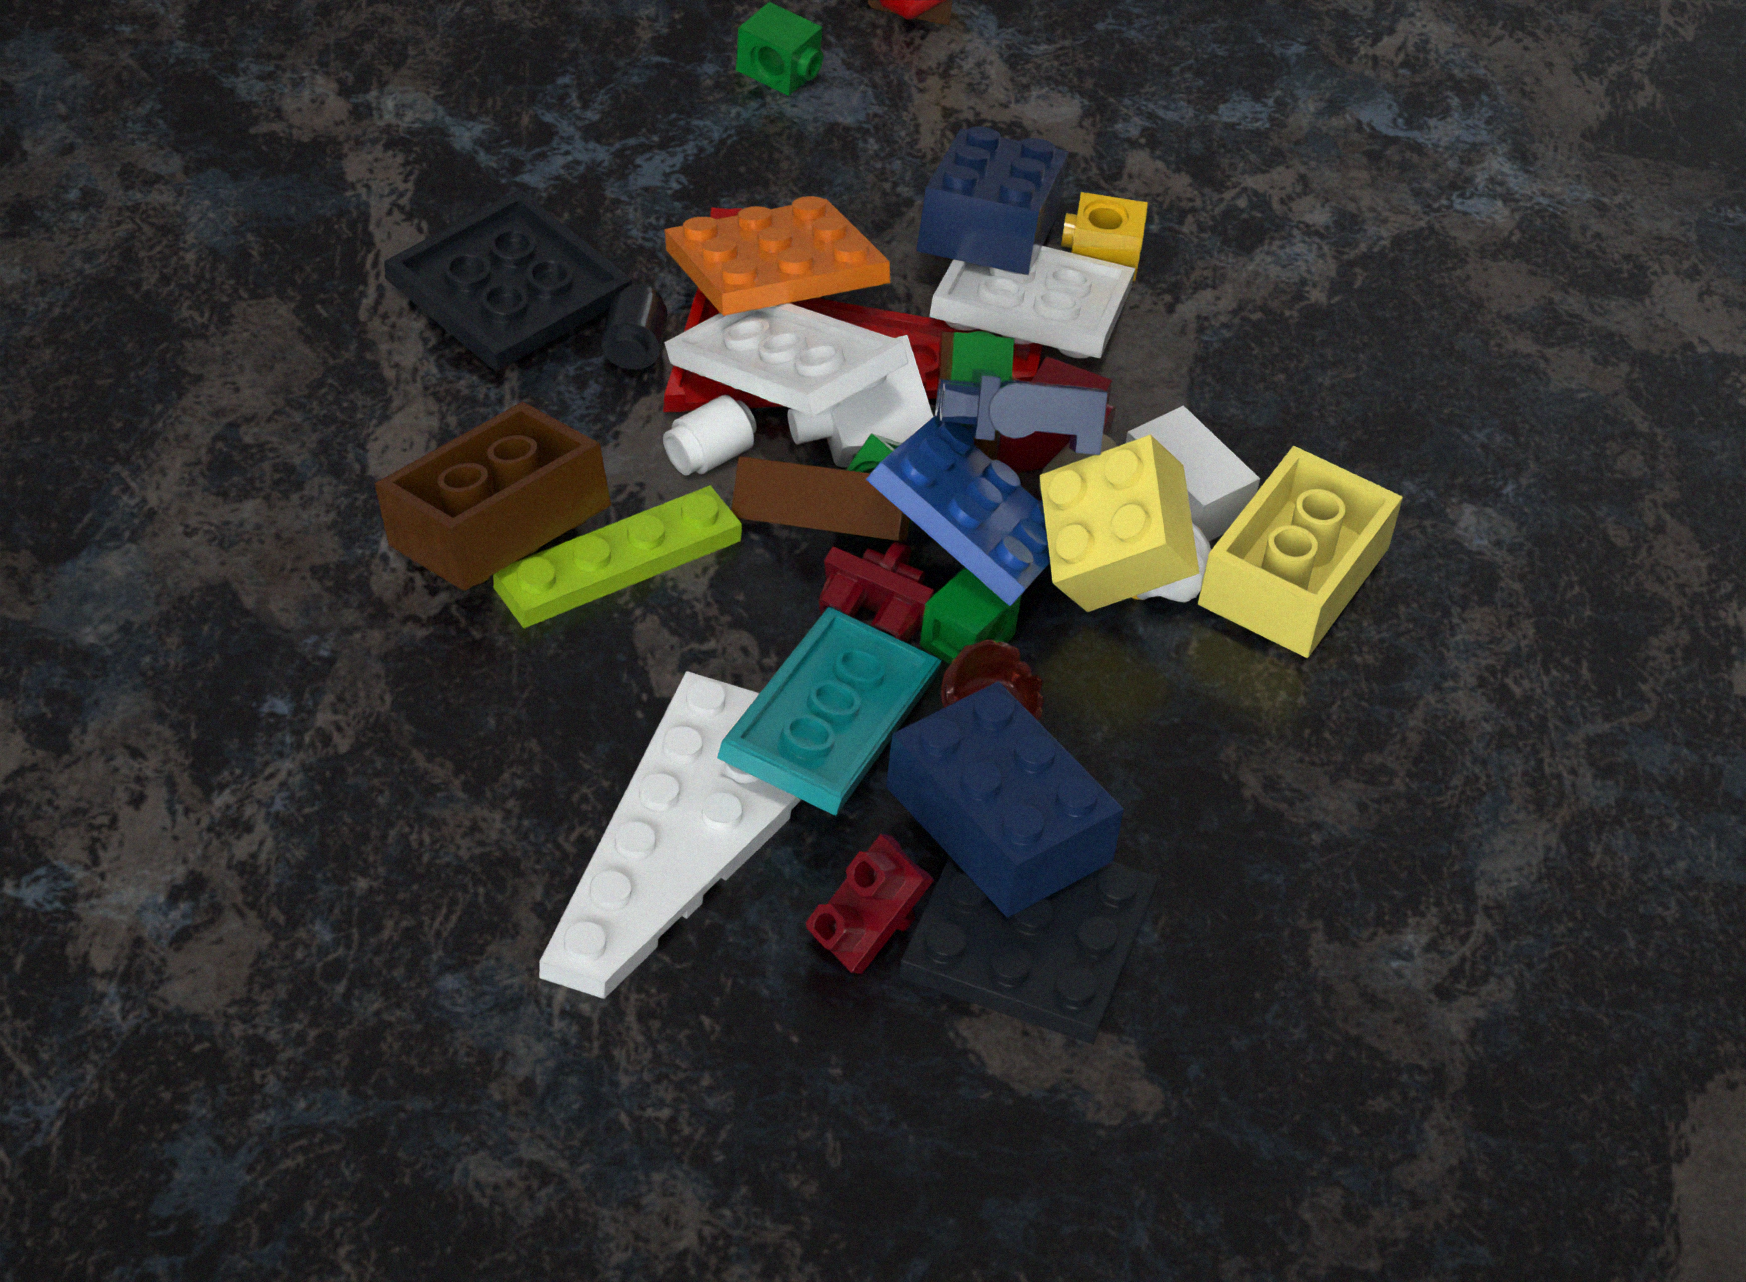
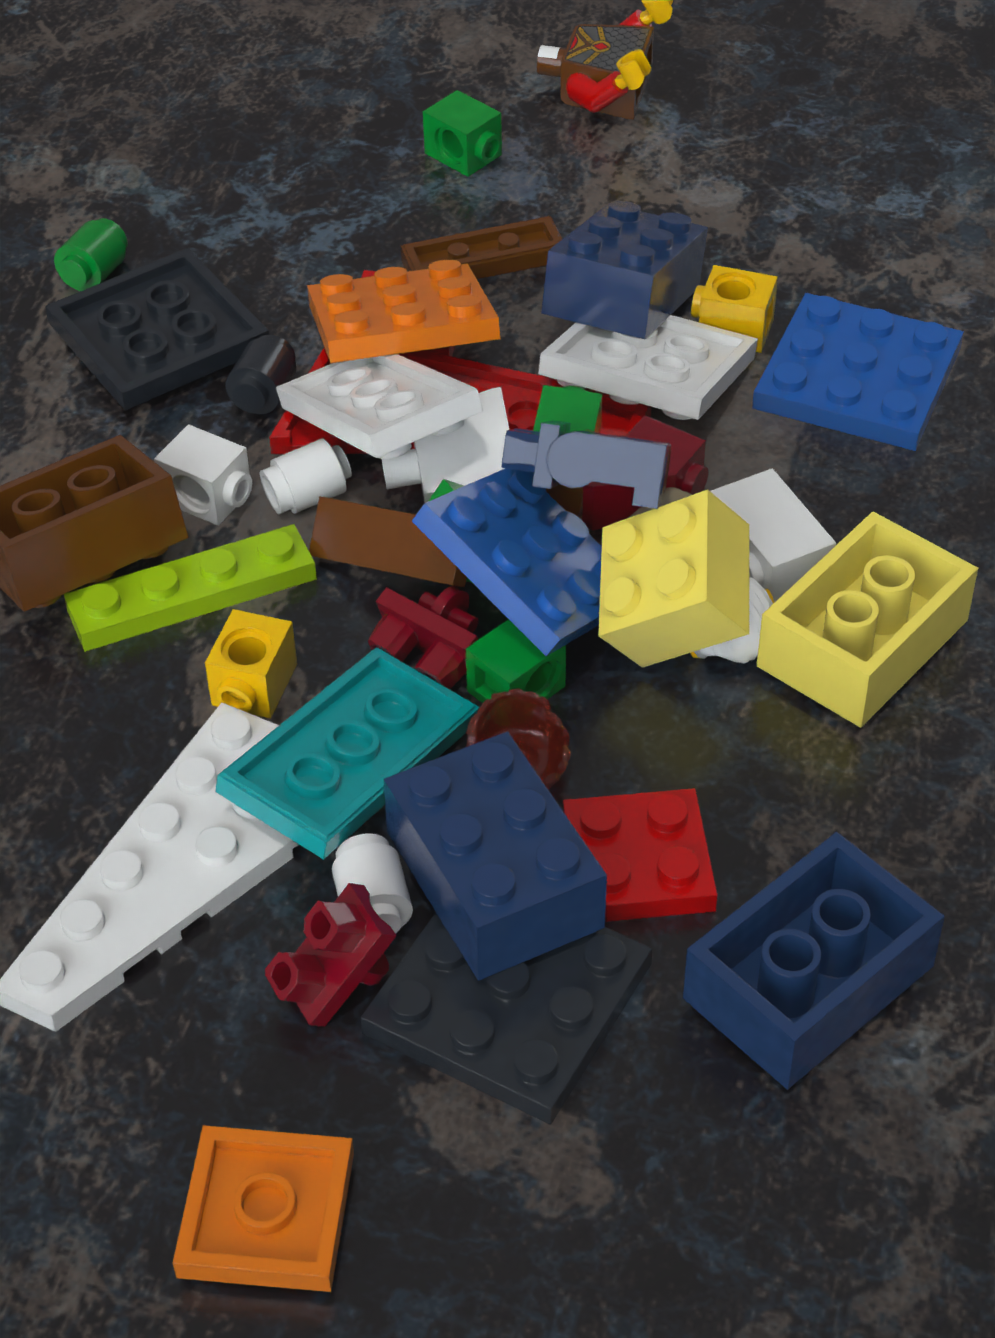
camera: 15 degrees right, 0 degrees up
none -> green brick [54,218,128,291]
none -> white brick [154,424,252,526]
none -> orange plate [173,1125,354,1292]
none -> yellow brick [205,609,297,719]
none -> white brick [332,834,413,934]
none -> reddish brown tile [401,216,563,279]
none -> red plate [563,788,717,922]
none -> dark blue brick [683,832,945,1090]
none -> blue plate [752,293,964,451]

